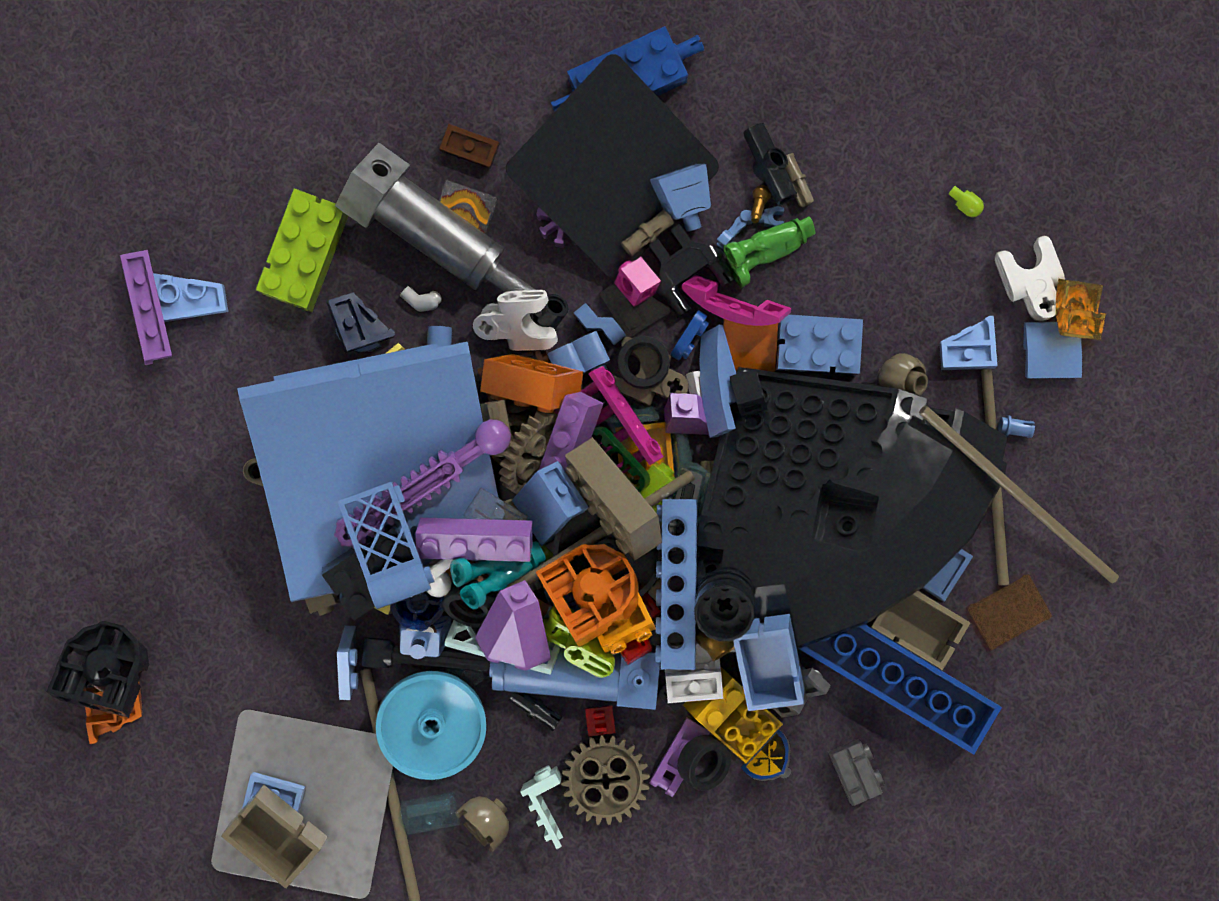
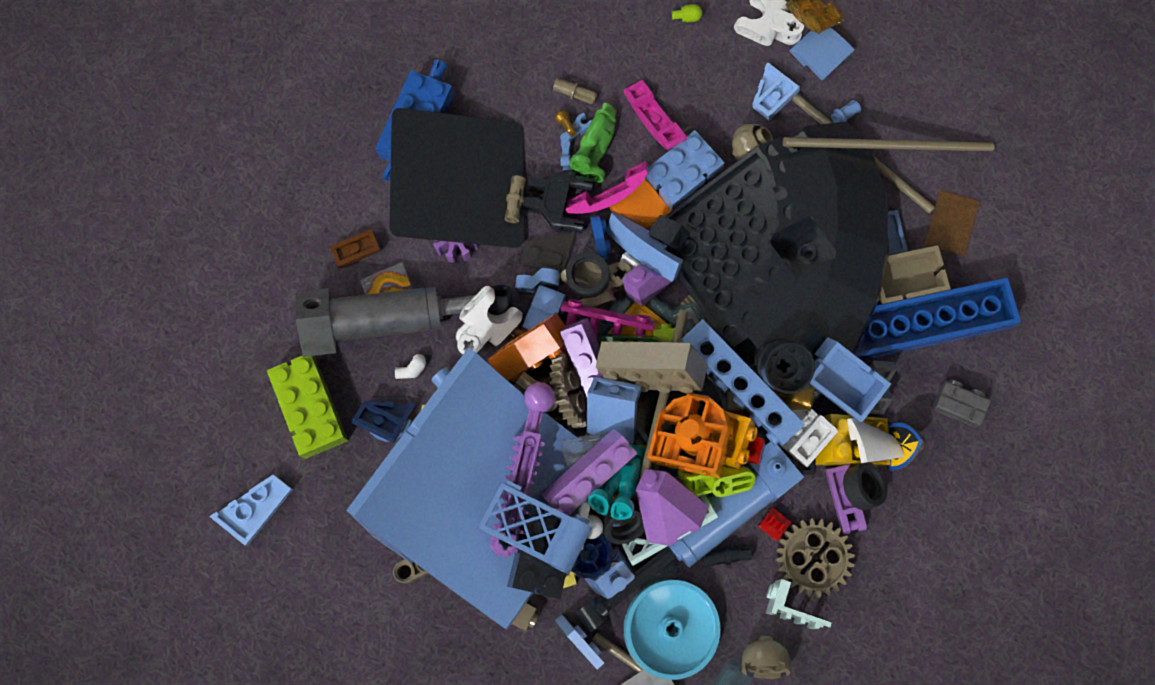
camera: 40 degrees left, 10 degrees down
medium lavender fence [120,250,172,365] -> none
brick [614,257,661,307] -> none
medium blue torso [650,164,711,231] -> none
black piece [743,123,797,206] -> none
none -> dark pink slope [623,80,687,150]
none -> white slope [847,418,904,463]

